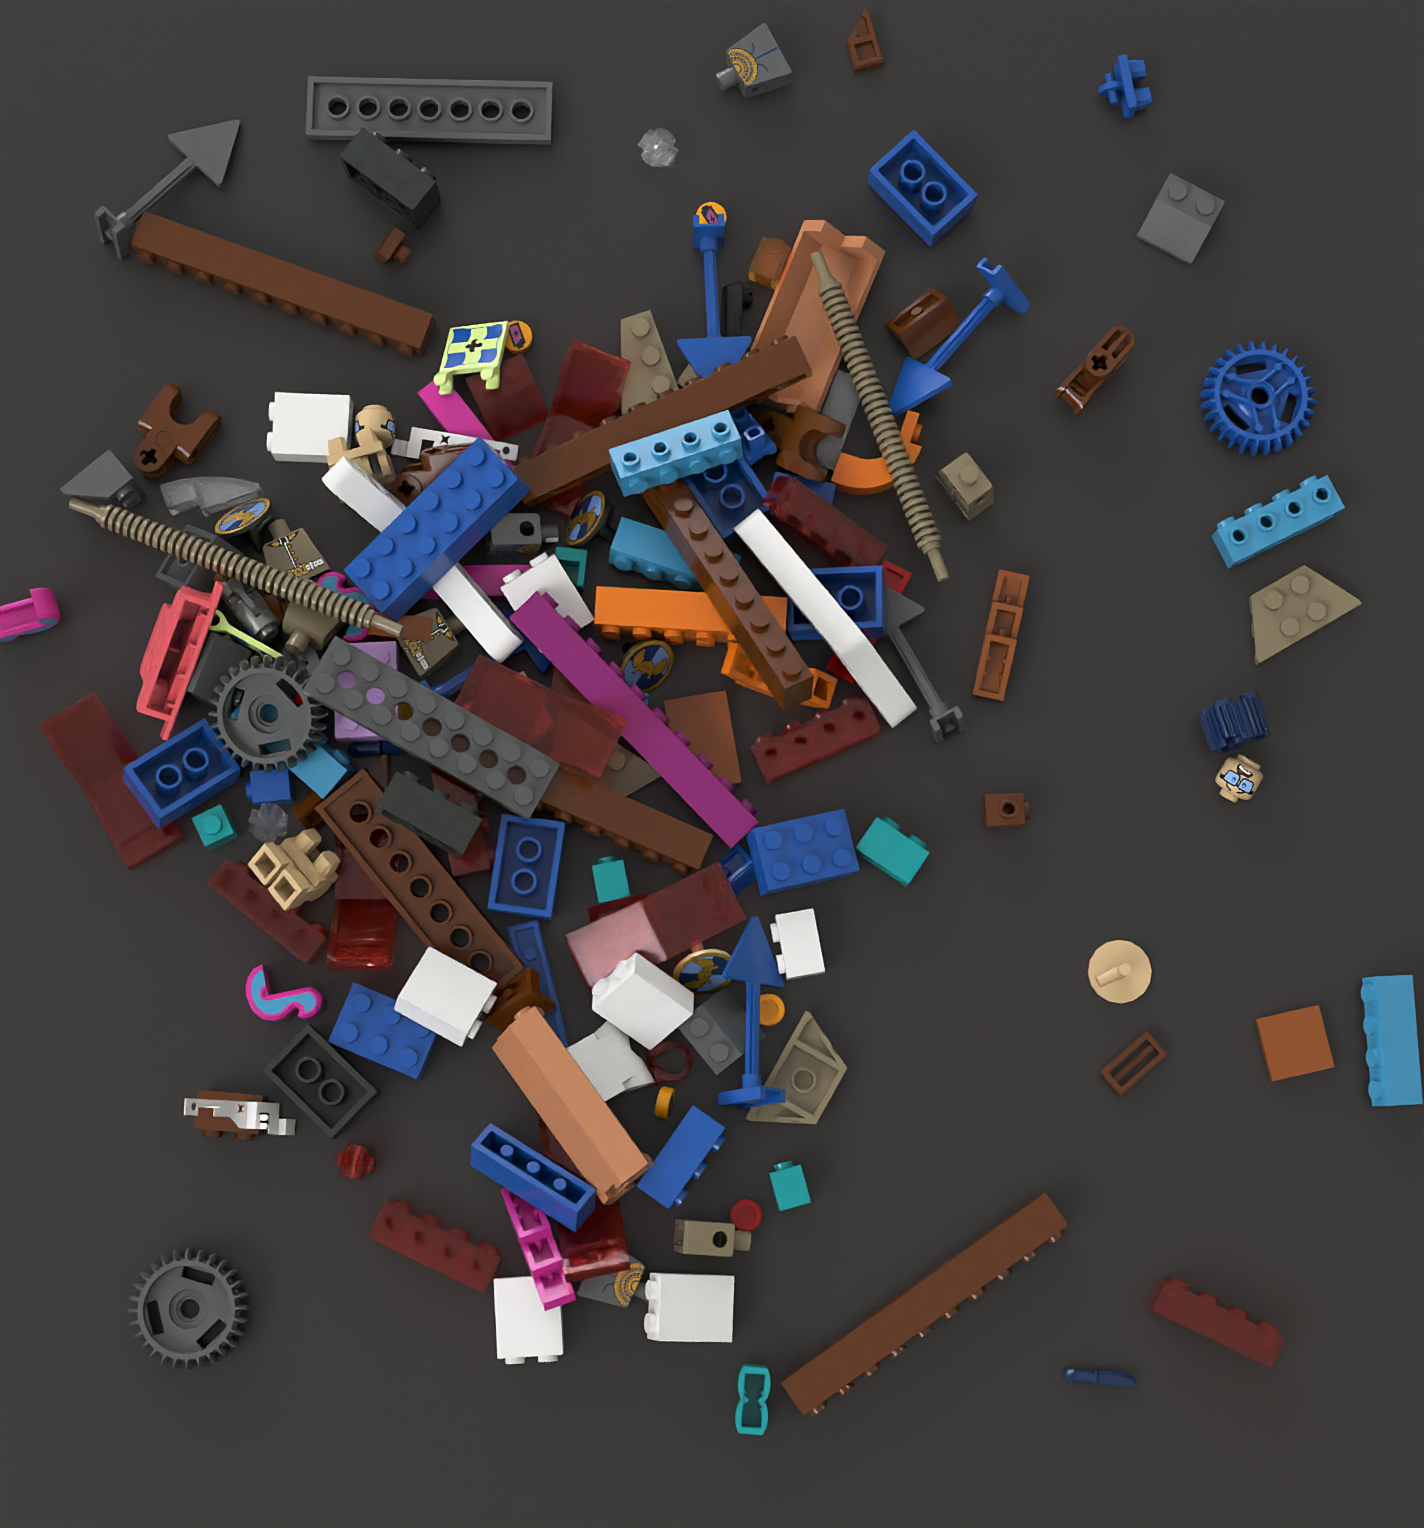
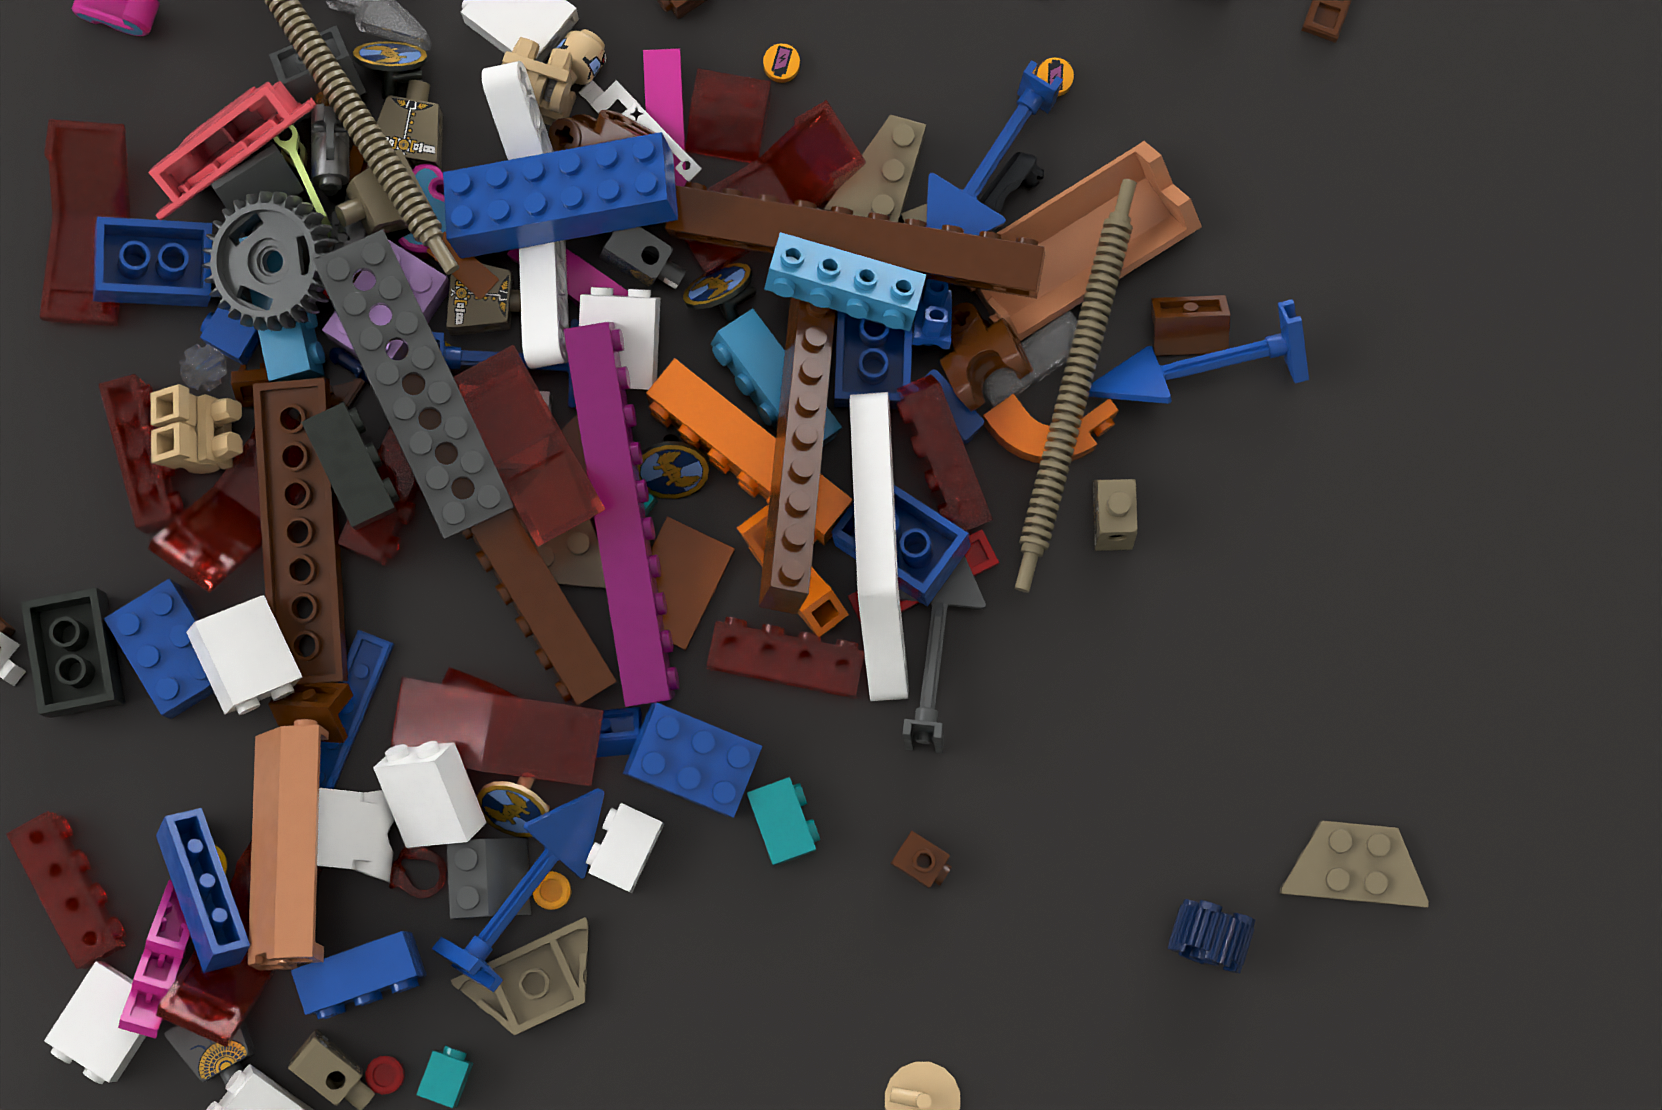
camera: 35 degrees right, 0 degrees up
teal brick [192,804,240,851] -> none
dark pink animal [246,964,325,1022] -> none
clear red gear [334,1143,376,1180] -> none
yellowish green flag [434,321,510,395] -> none
blue brick [487,813,567,920] -> none
teal panel [555,547,589,593] -> none
teal brick [592,856,631,906] -> none
light orange tile [654,1086,675,1120] -> none
clear orange brick [748,237,791,289] -> none
blue brick [867,130,978,247] -> none
dark orange slope [972,568,1030,701] -> none
reddish brown piece [1053,326,1135,416] -> none
blue hips [1098,54,1152,119] -> none
dark grey slope [1136,173,1225,265] -> none
blue gear [1200,341,1317,456] -> none
dark azure brick [1211,475,1345,569] -> none
tan head [1215,754,1263,803] -> none

